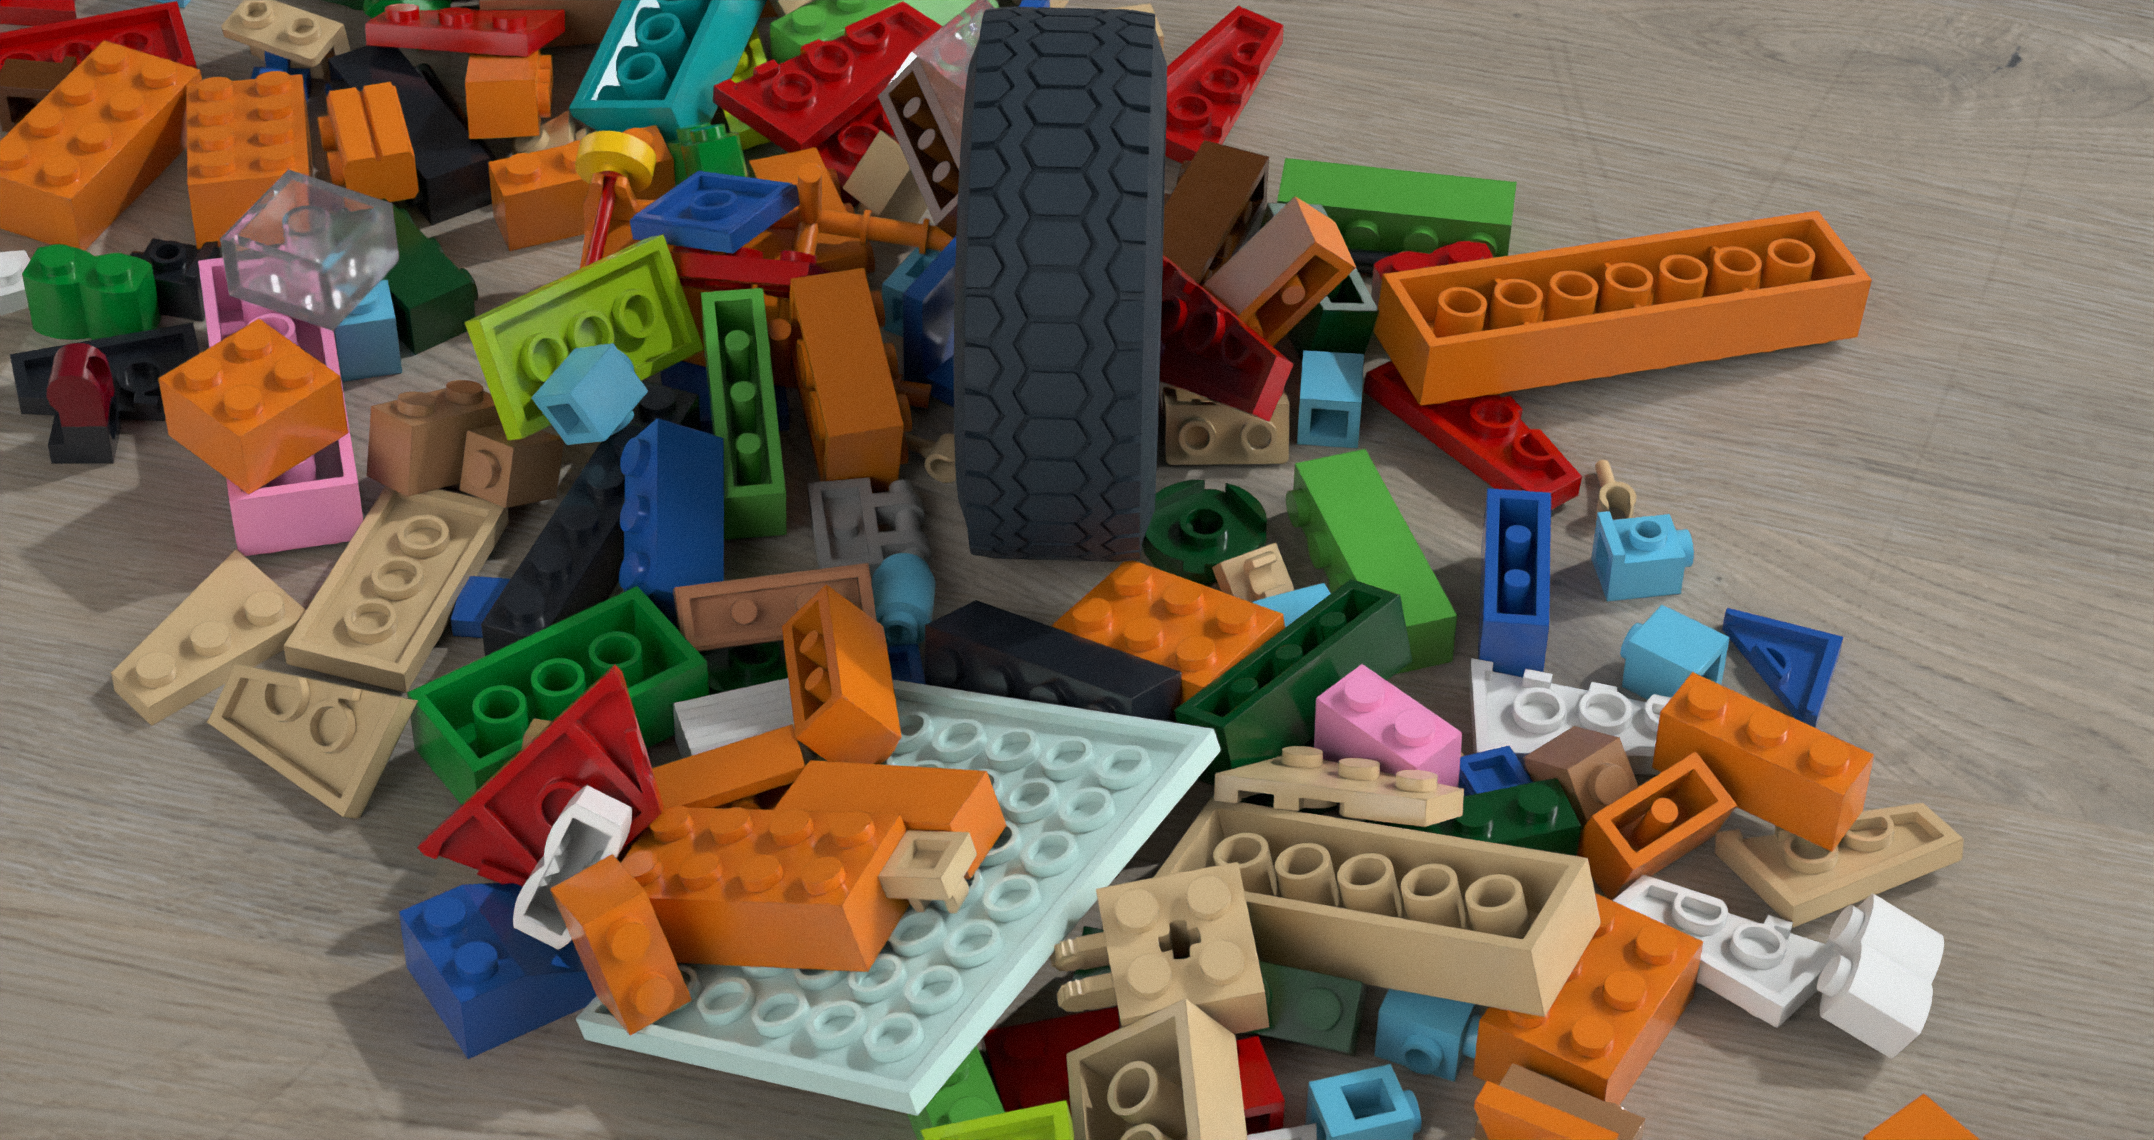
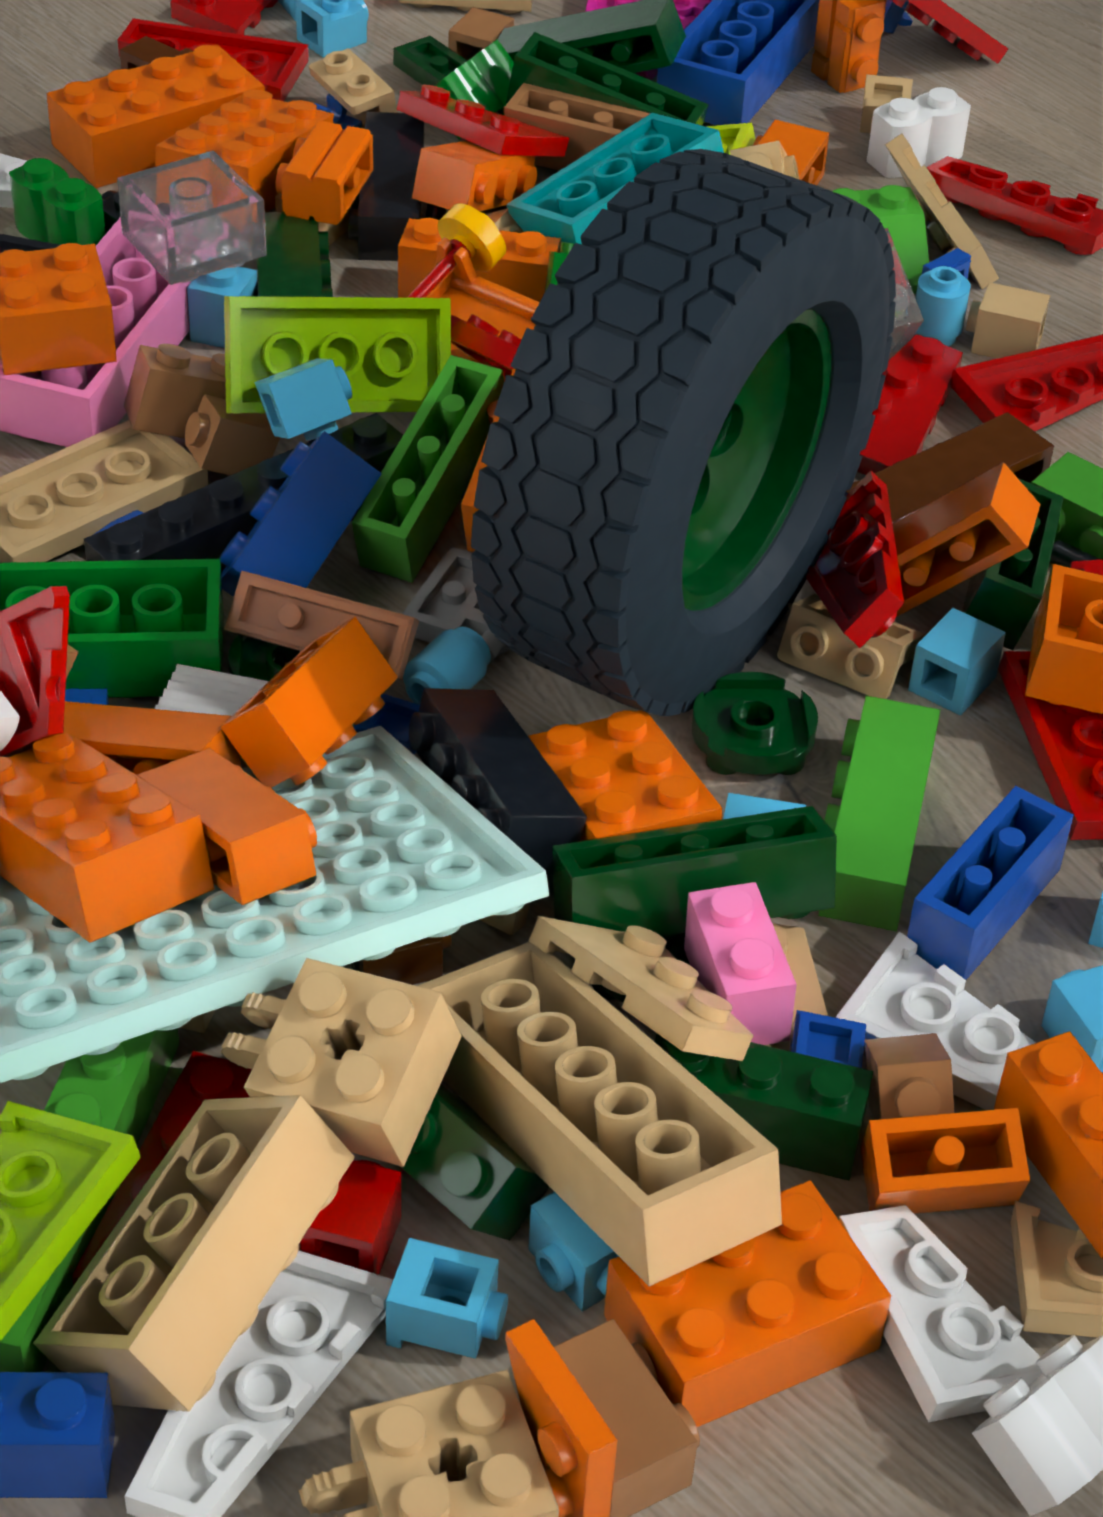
camera: 30 degrees right, 0 degrees up
blue tile [630,171,800,254] -> none
tan tile [878,830,977,914] -> none
tan tile [1212,543,1295,602] -> none

